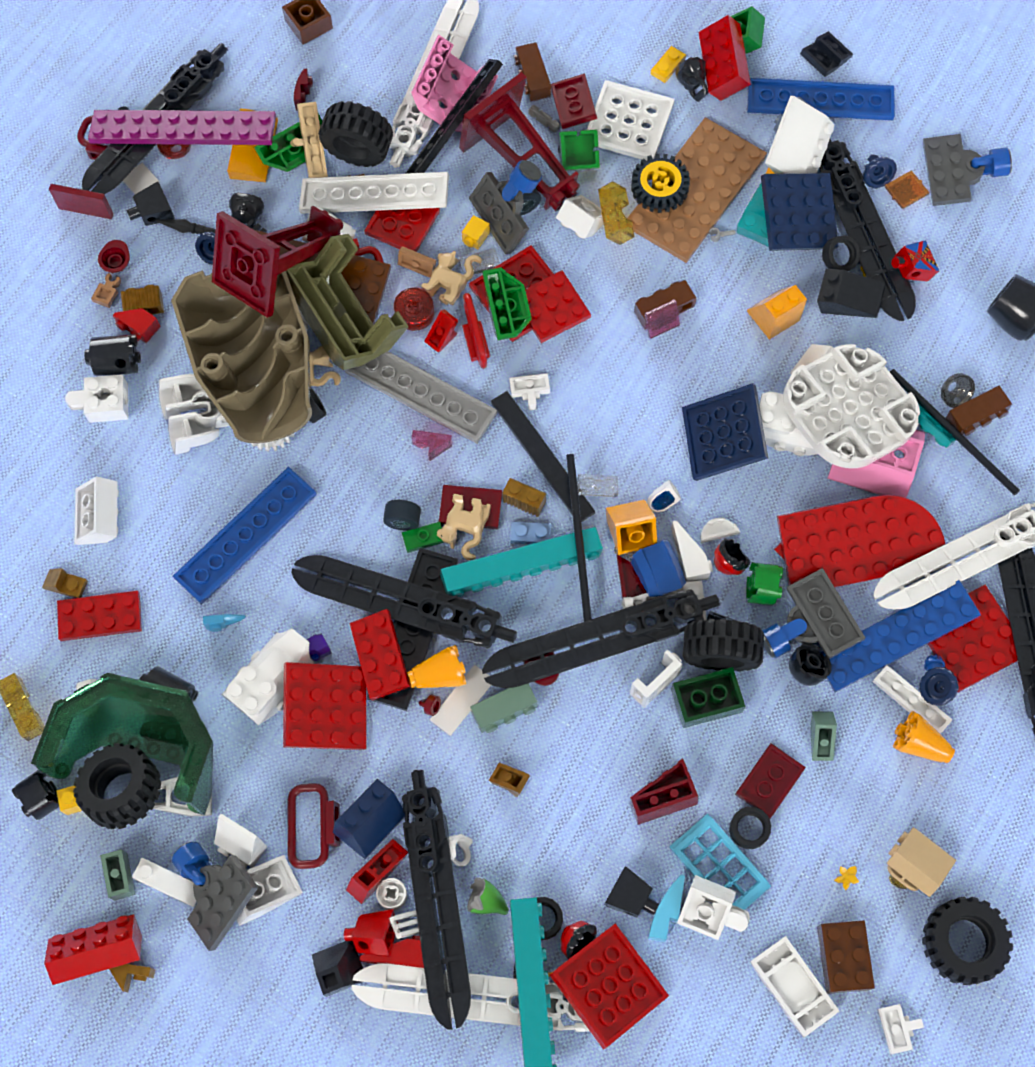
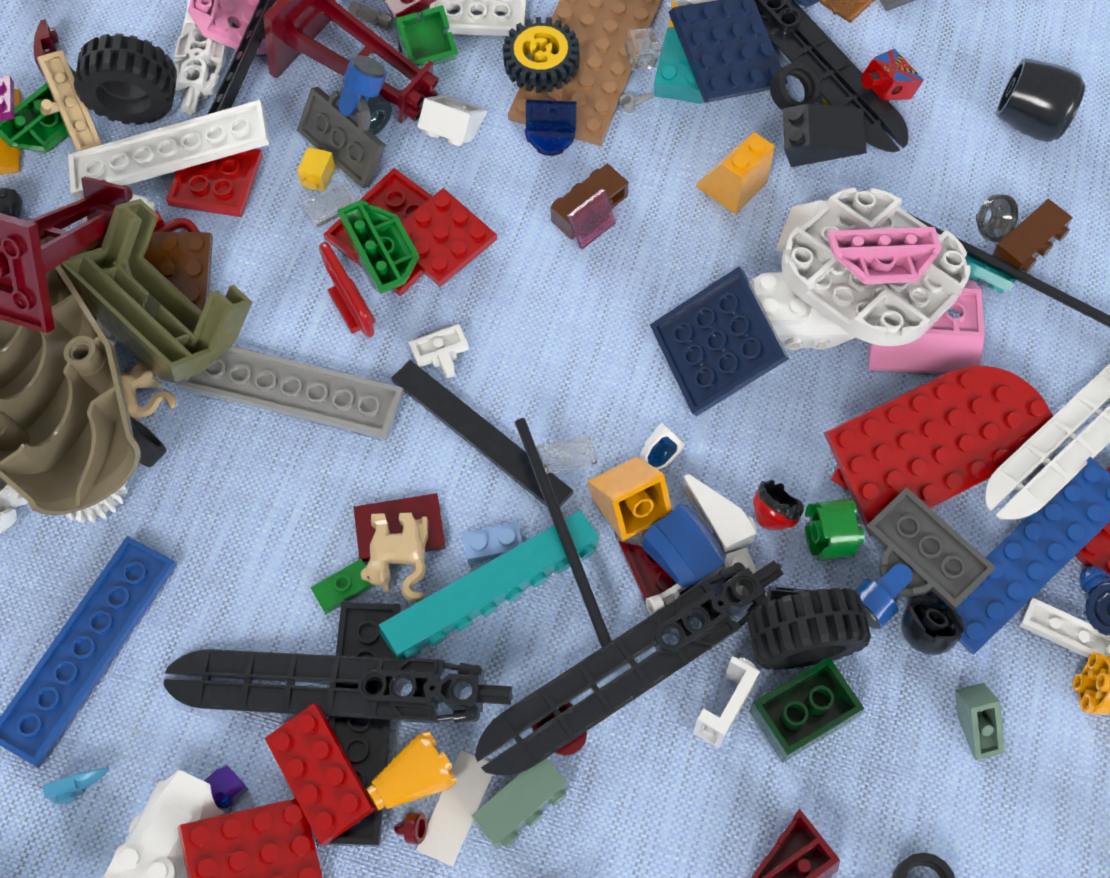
camera: 15 degrees left, 5 degrees down
black wheel [383,499,421,531] -> none
clear red wheel [394,287,434,331] -> none
medium nougat plate [397,246,436,278] -> none
clear pink slope [412,430,453,461] -> none
tan animal [421,251,482,306] -> none
red slope [424,309,459,352] -> none
pearl gold brick [503,478,546,517] -> none
clear yellow arch [598,181,635,245] -> none
white plate [700,518,740,543] -> none
dark red tile [735,743,806,819] -> none
none -> clear blue slope [525,100,577,156]
none -> clear brick [624,28,662,70]
none -> bright pink wedge [827,227,942,284]

